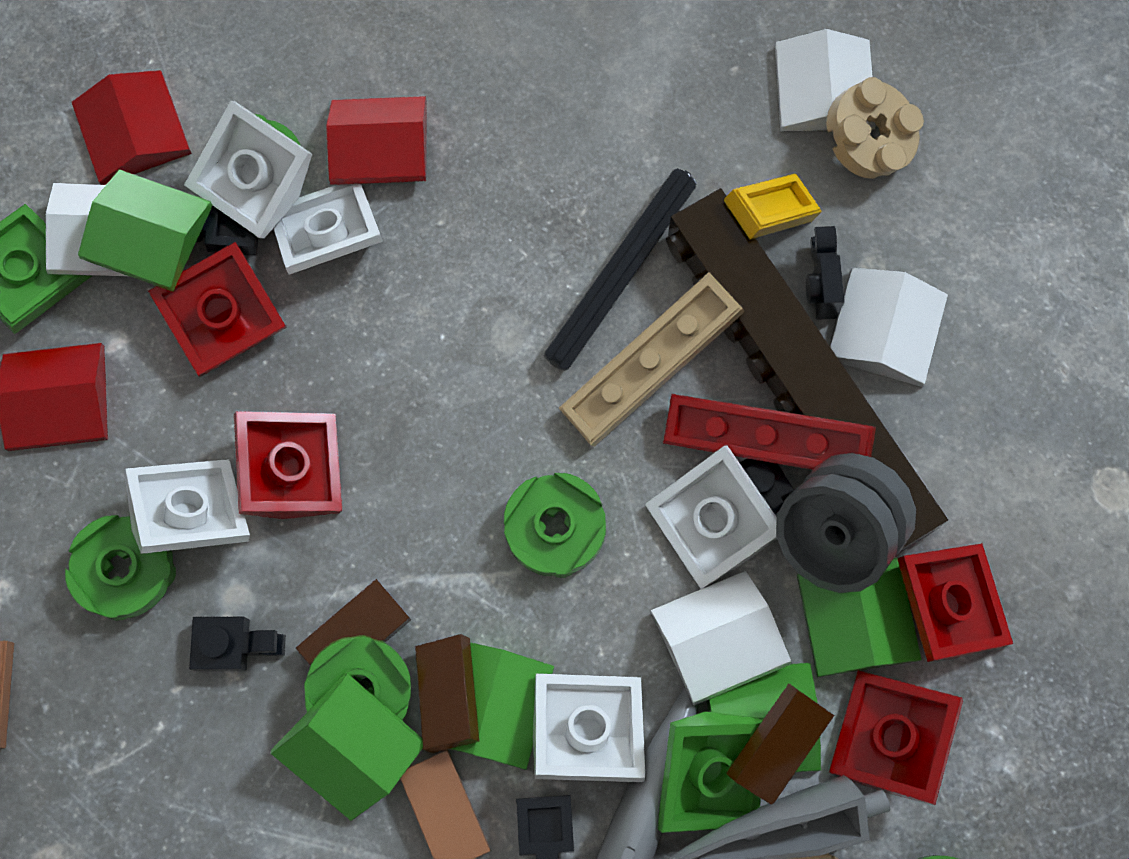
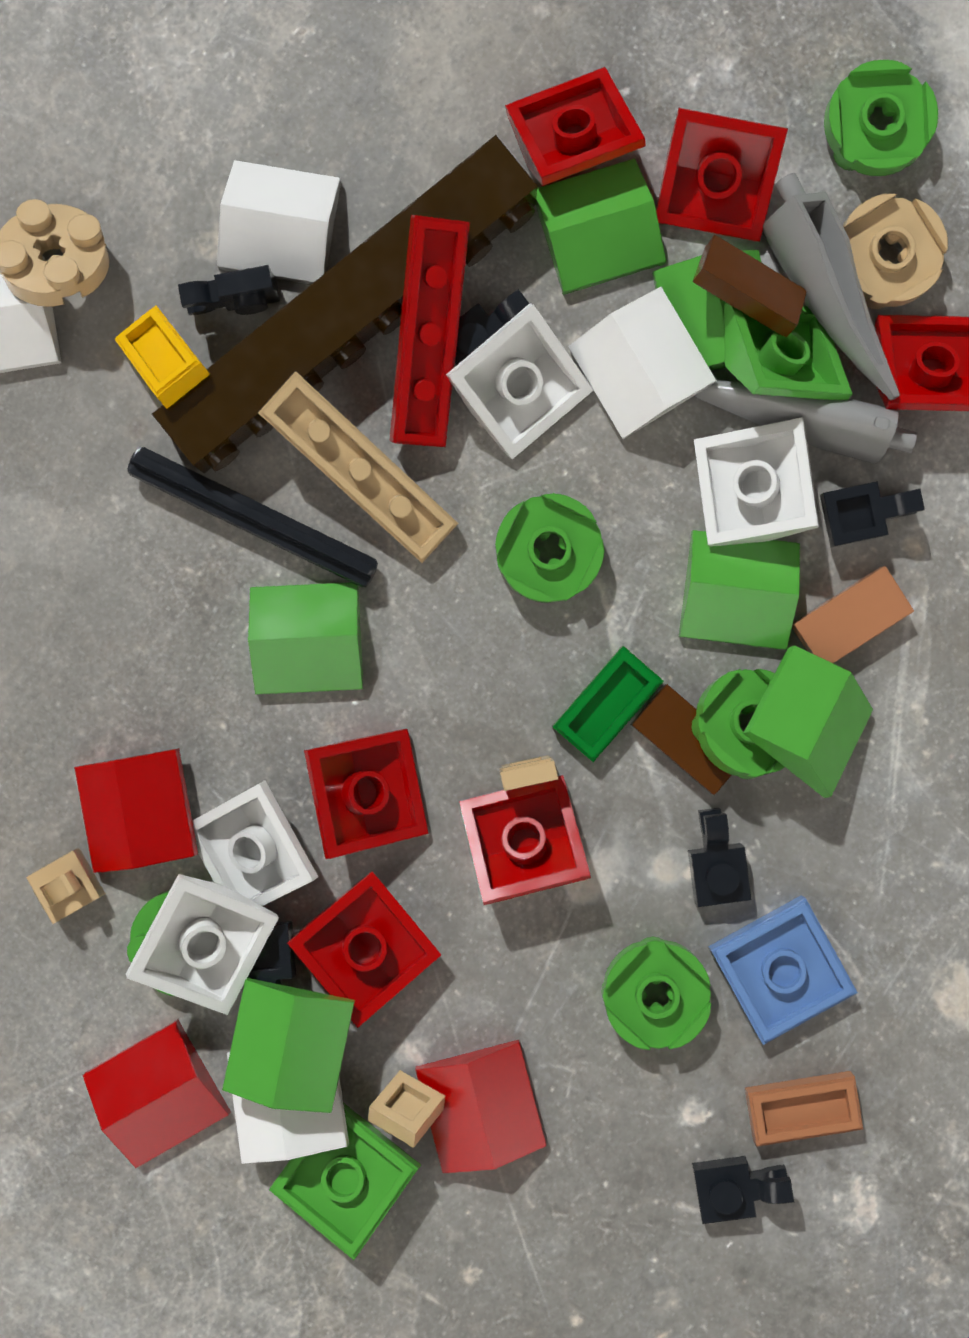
camera: 100 degrees left, 15 degrees up
white slope [125,459,250,554] -> none
reddish brown tile [415,634,480,753] -> none
dark grey wheel [776,453,916,593] -> none
none -> tan tile [26,848,106,924]
none -> bright green slope [248,582,363,695]
none -> red slope [304,729,429,859]
none -> tan tile [368,1070,445,1148]
none -> tan tile [499,755,558,791]
none -> green tile [552,646,664,762]
none -> medium blue tile [708,895,858,1045]

